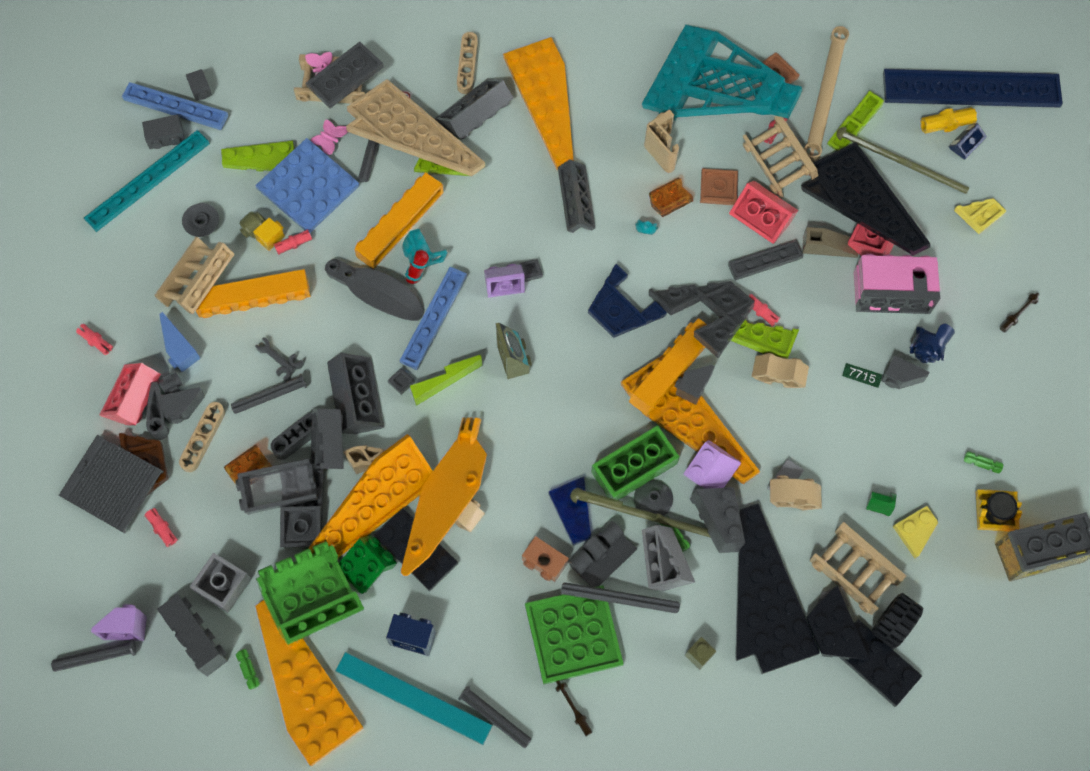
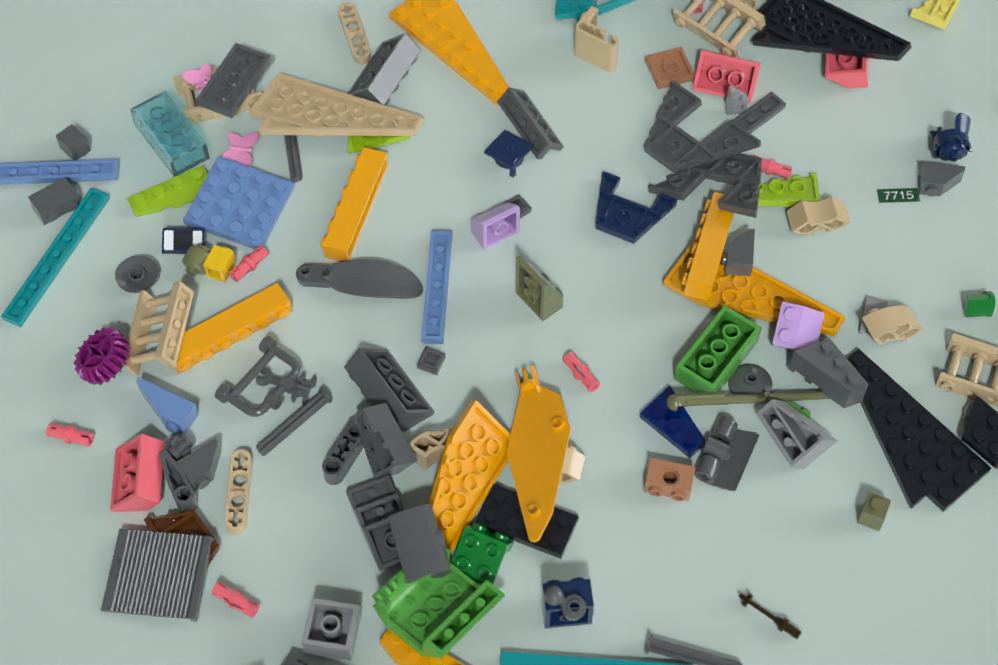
camera: 20 degrees left, 10 degrees down
clear orange bracket [224,445,272,485] -> none
door [235,459,319,515] -> none
teal piece [402,229,448,284] -> none
lime slope [410,355,482,406] -> none
bright green plate [525,585,624,685] -> none
dark grey axle [561,582,680,613] -> none
teal plate [635,220,658,235] -> none
clear orange bracket [649,177,693,217] -> none
dark tan slope [802,227,858,258] -> none
bright pink piece [854,254,941,314] -> none
none -> magenta gear [74,327,131,385]
none -> clear light blue brick [130,91,210,177]
none -> slope [162,228,207,254]
none -> dark grey bar [215,336,300,417]
none -> dark grey panel [388,504,452,584]
none -> dark blue hat [484,130,534,177]
none -> dark grey plate [544,586,586,621]
none -> coral pin [563,352,600,393]
none -> dark grey wing [644,80,761,173]
none -> light grey tile [725,86,748,115]

